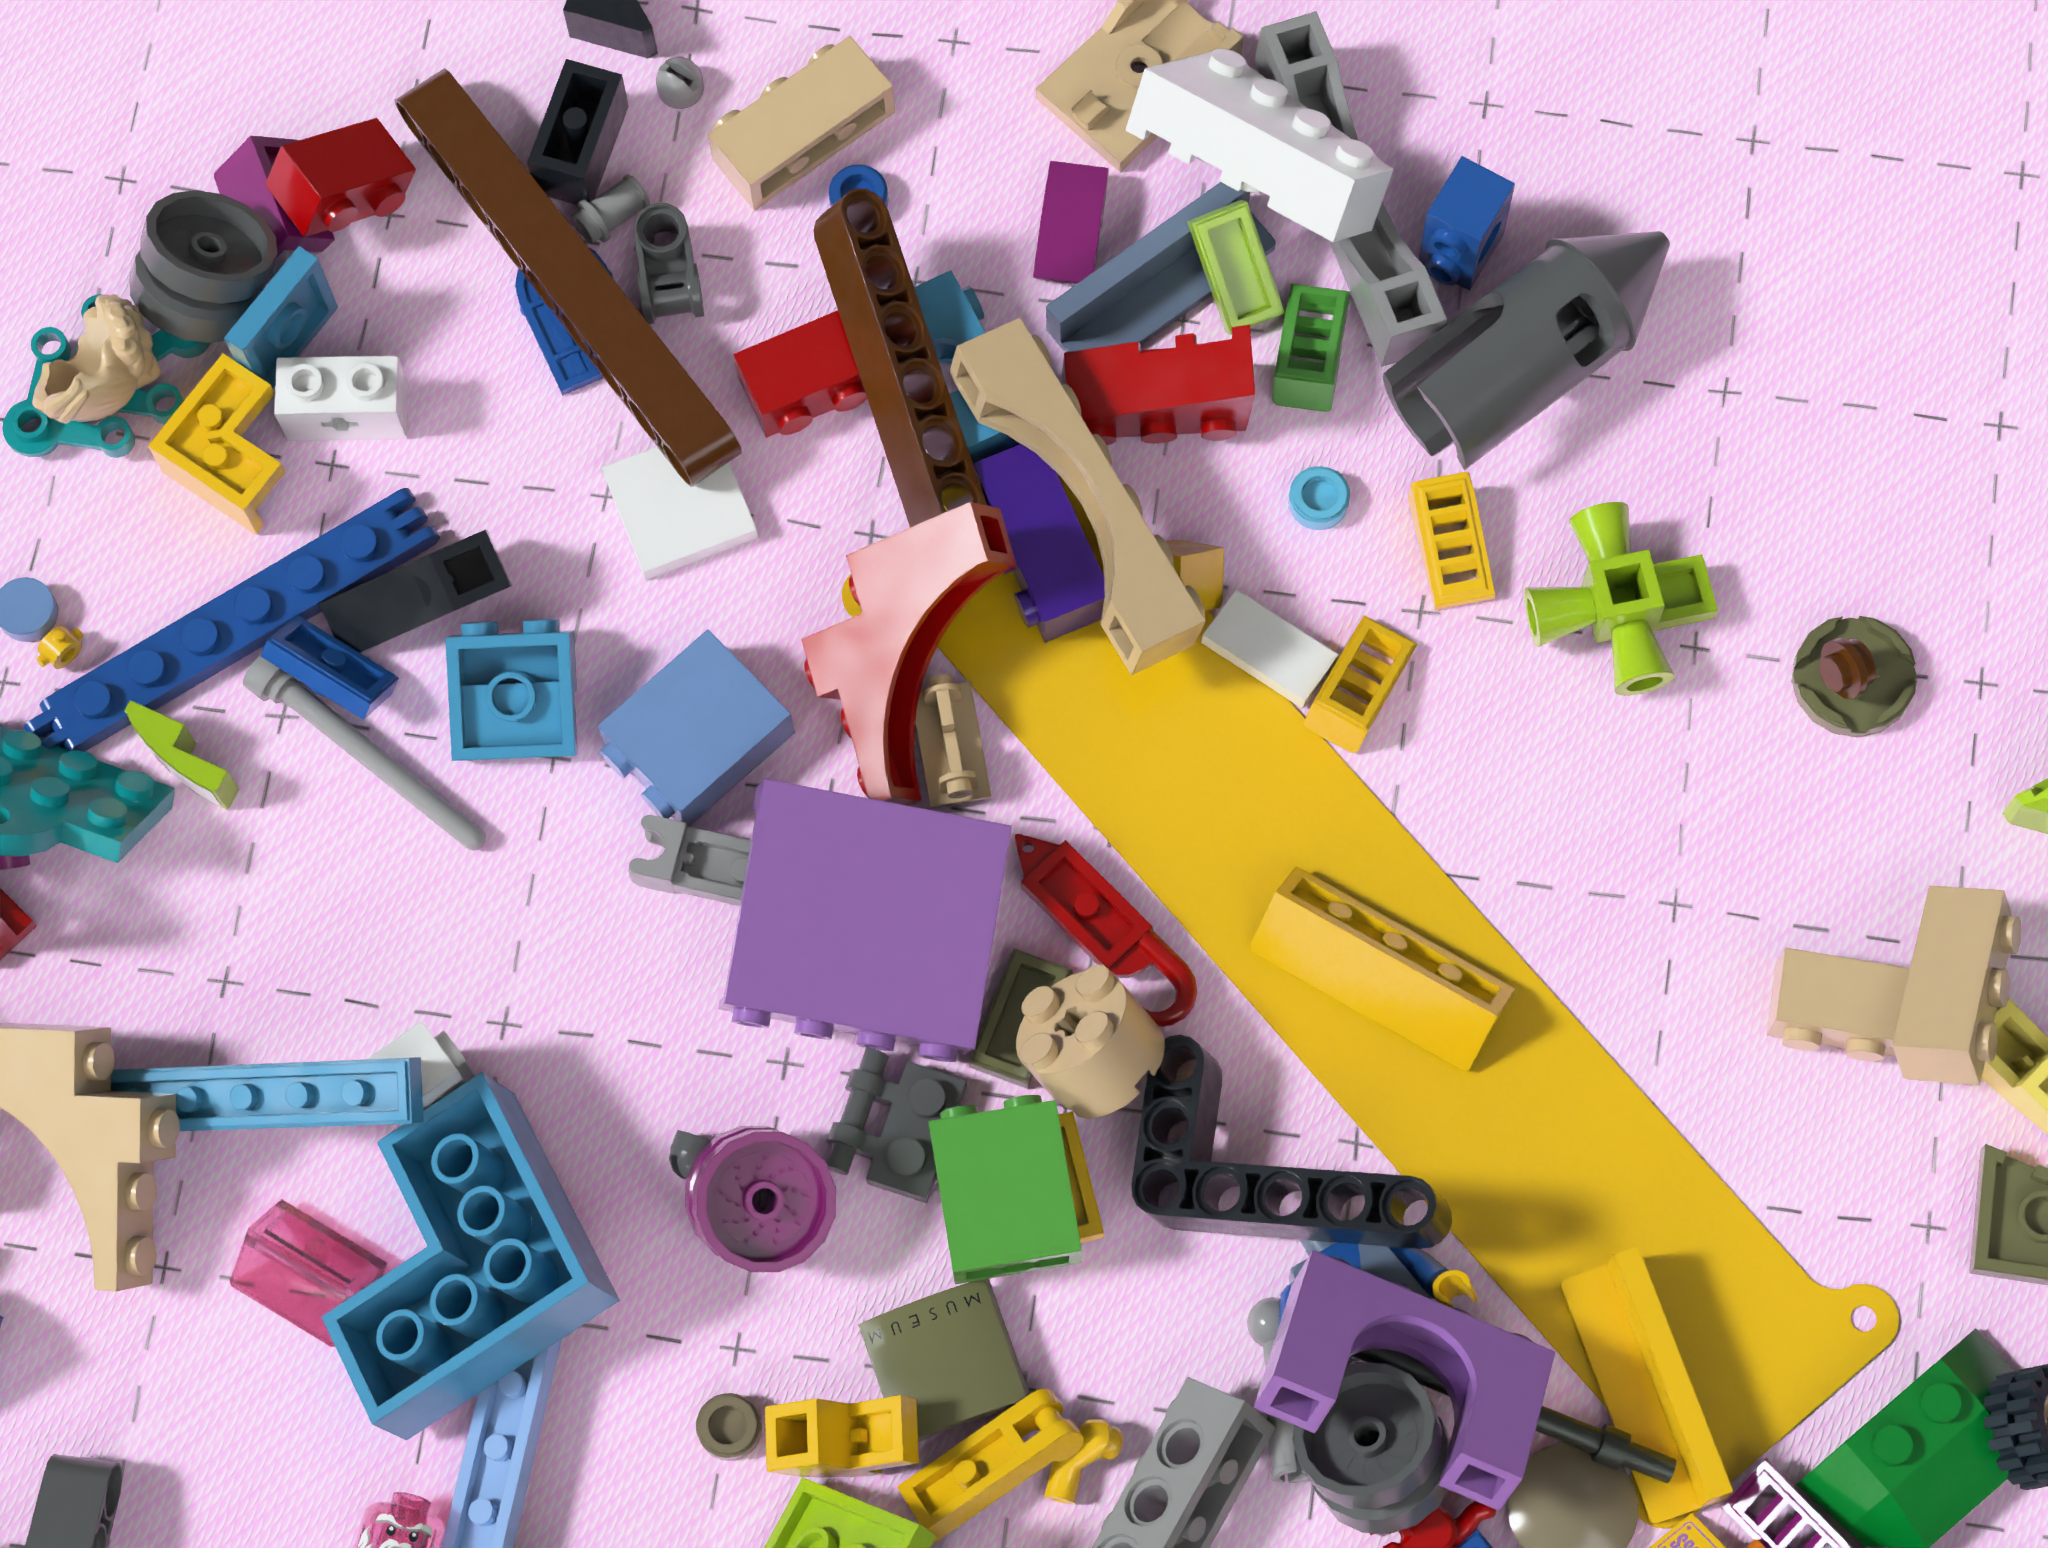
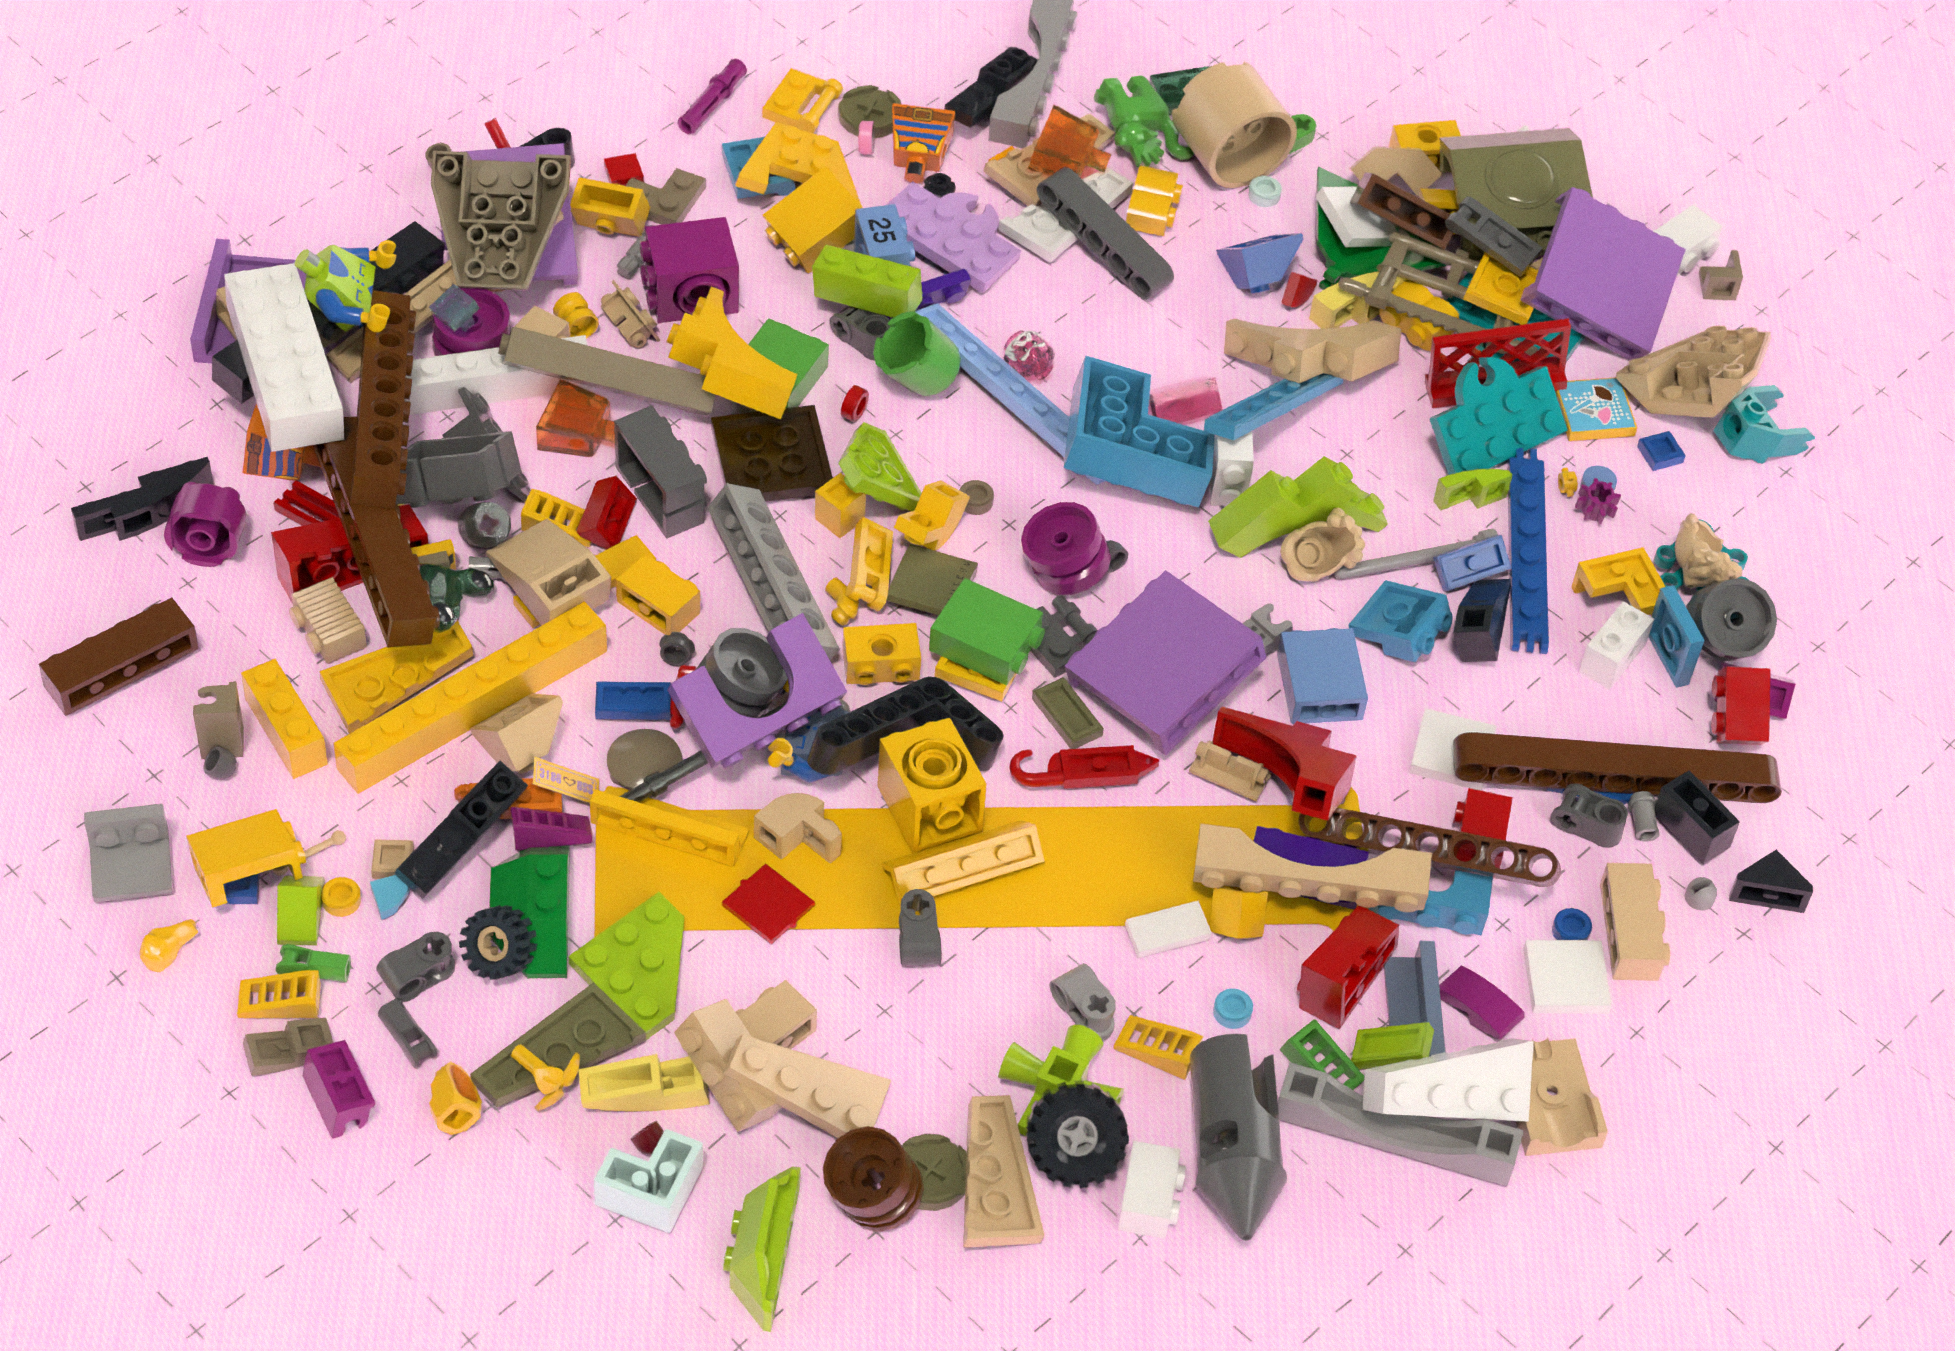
camera: 120 degrees right, 20 degrees down
tan brick [1016,964,1165,1119] -> none
yellow slope [1303,615,1417,753] -> none
blue brick [1418,156,1515,291] -> none
reddish brown plate [1819,638,1876,699] -> none
none -> lime plate [568,892,684,1042]
none -> red piece [722,863,815,945]
none -> tan wing [723,1035,891,1138]
none -> tan brick [754,793,842,863]
none -> reddish brown wheel [822,1126,924,1232]
none -> yellow brick [842,623,921,685]
none -> yellow brick [877,718,987,853]
none -> dark grey piece [899,889,942,967]
none -> tan wing [963,1095,1045,1247]
none -> black wheel [1025,1080,1129,1188]
none -> light grey piece [1049,963,1116,1040]
none -> white brick [1118,1140,1186,1239]
none -> lime arch [1208,456,1388,558]
none -> tan hair [1280,508,1365,582]
none -> white tile [1523,940,1612,1014]
none -> magenta gear [1575,478,1621,524]

